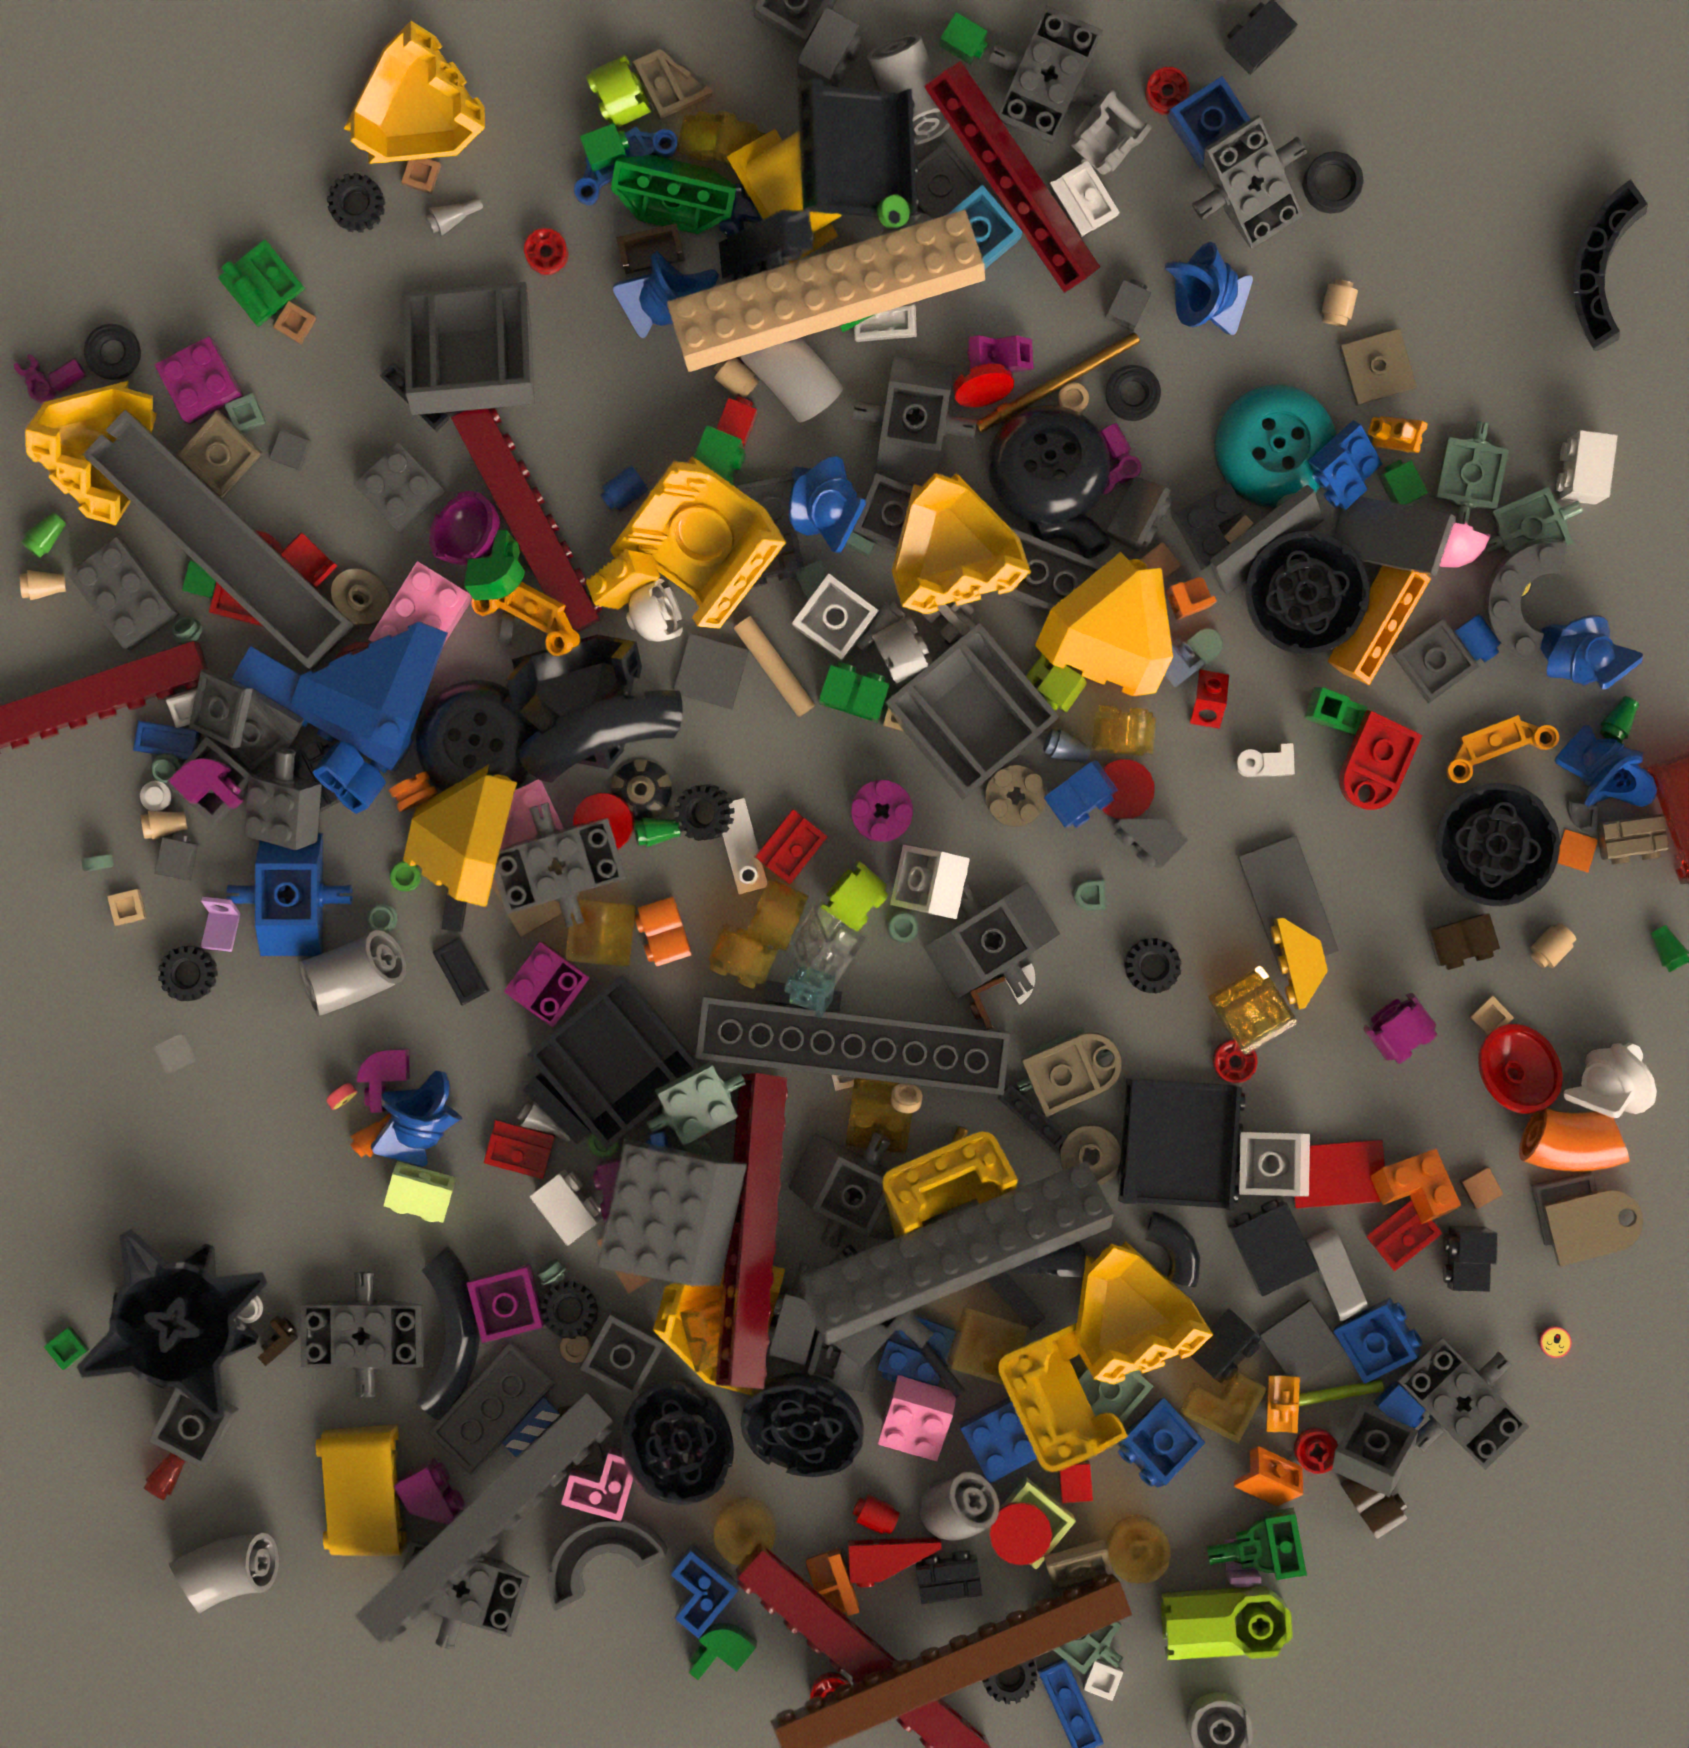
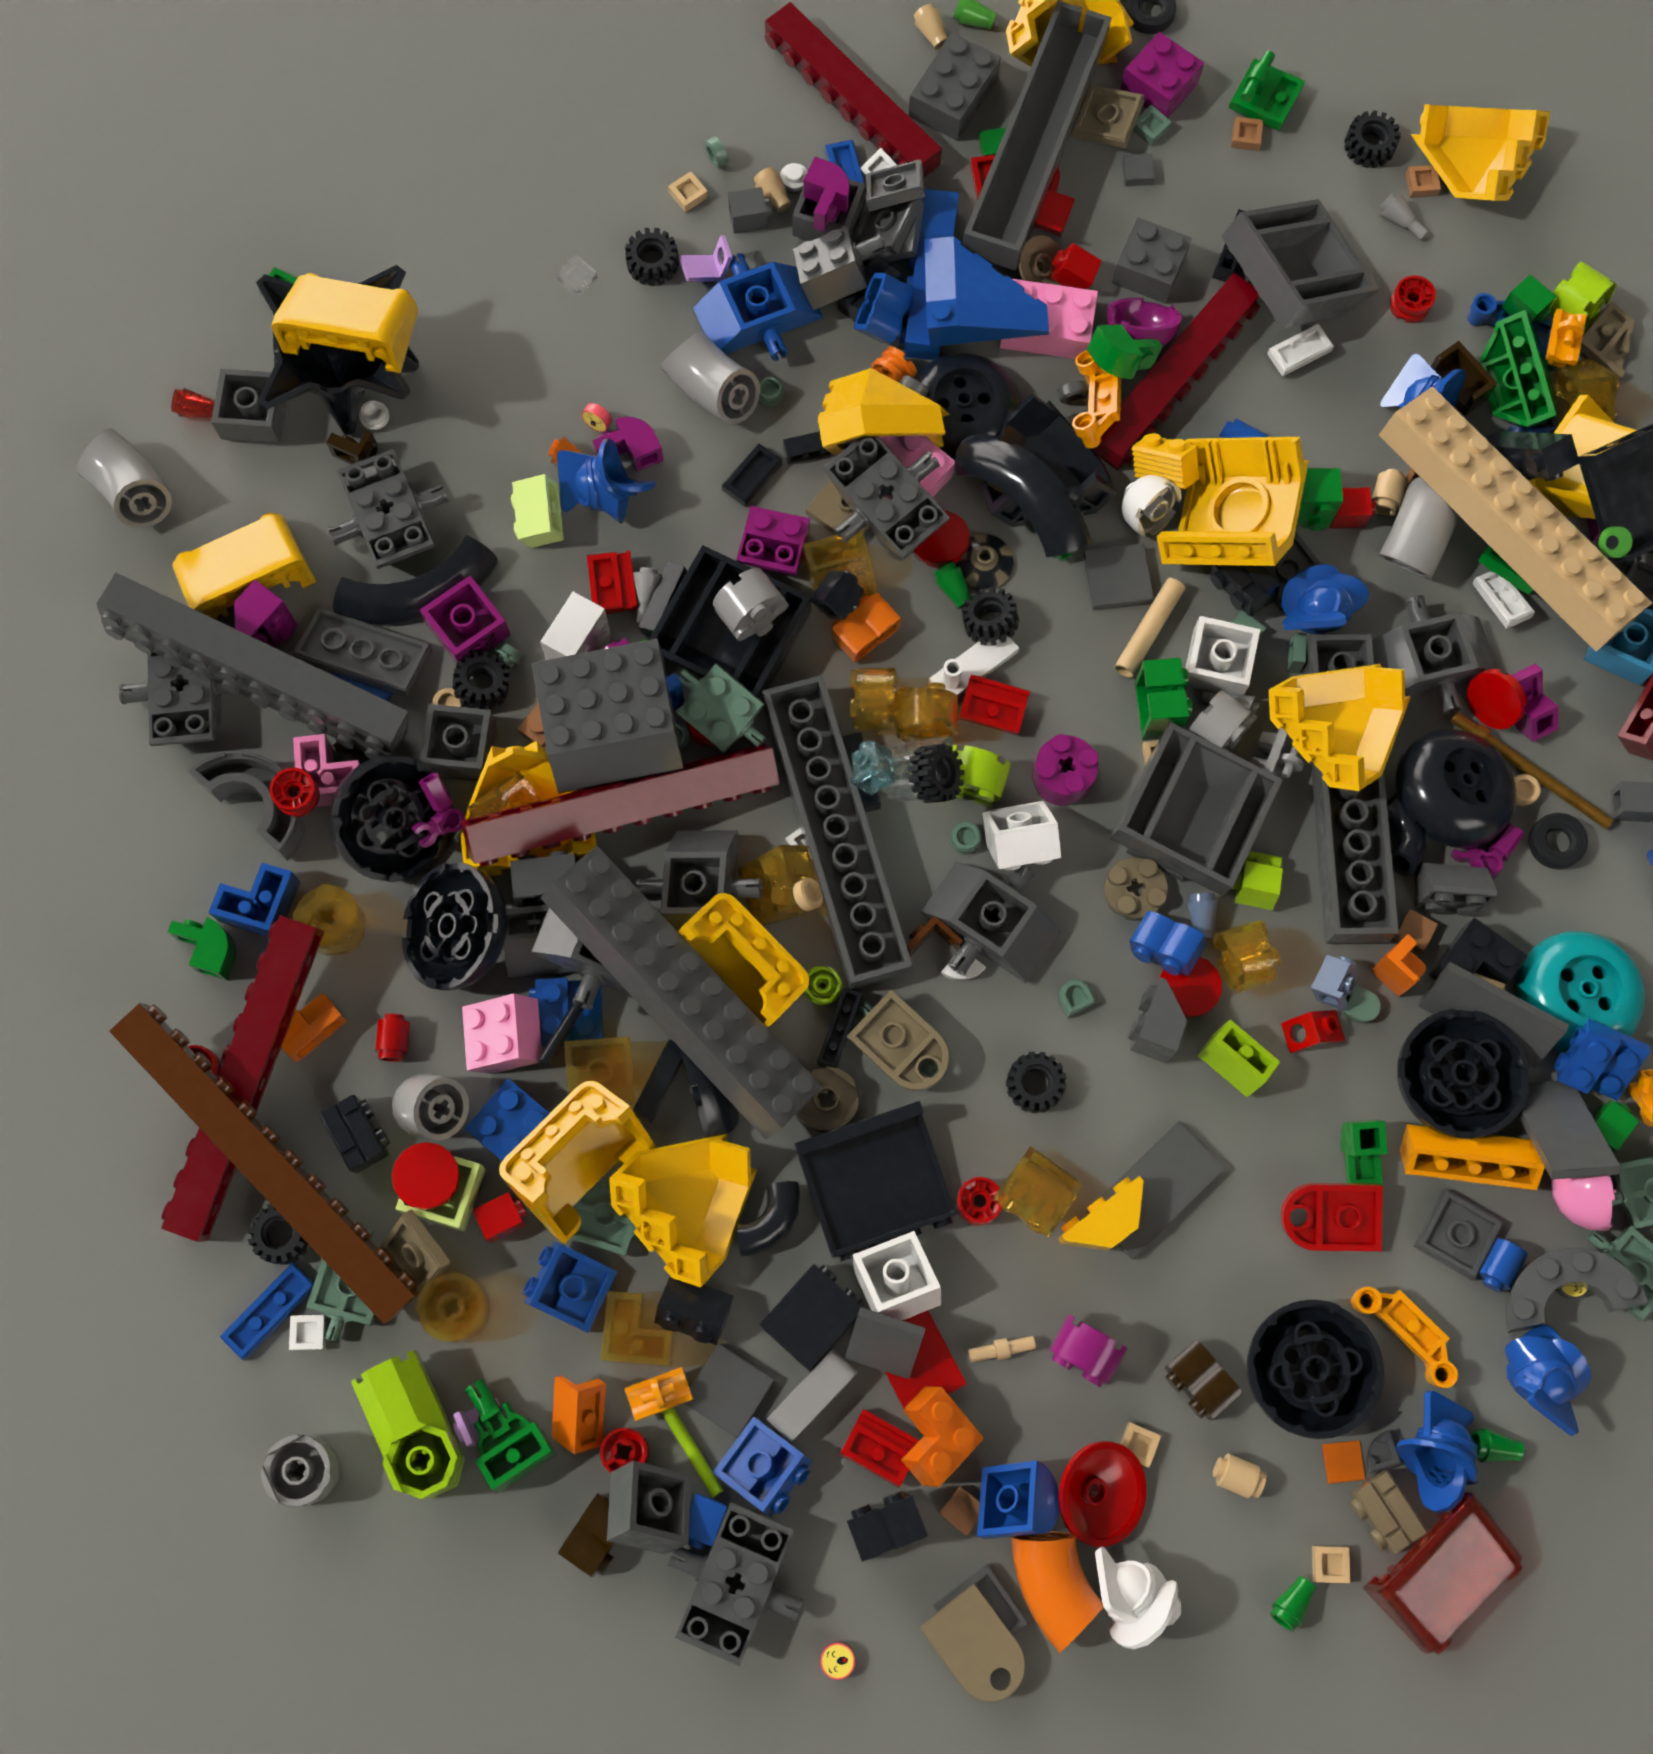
camera: 65 degrees right, 15 degrees down
sand green plate [172,616,203,645] -> none
bright green tile [390,861,422,892] -> none
red slope [849,1537,941,1588] -> none
yellow panel [1035,552,1173,696] -> none
white leg [1235,743,1295,777] -> none
none -> red wheel [270,767,320,817]
none -> yellow windscreen [271,273,418,373]
none -> magenta bar [411,773,465,848]
none -> light grey brick [713,568,789,641]
none -> lime plate [804,966,843,1005]
none -> black brick [811,570,865,620]
none -> dark grey tile [845,1307,926,1379]
none -> dark grey tile [900,375,930,397]
none -> black tyre [908,744,964,803]
none -> tan bar [968,1336,1036,1363]
none -> blue brick [977,1461,1059,1539]
none -> red brick [1050,243,1102,289]
none -> lime brick [1197,1019,1280,1097]
none -> white plate [1267,324,1334,377]
none -> tan tile [1312,1546,1350,1583]
none -> light orange hips [1546,308,1587,368]

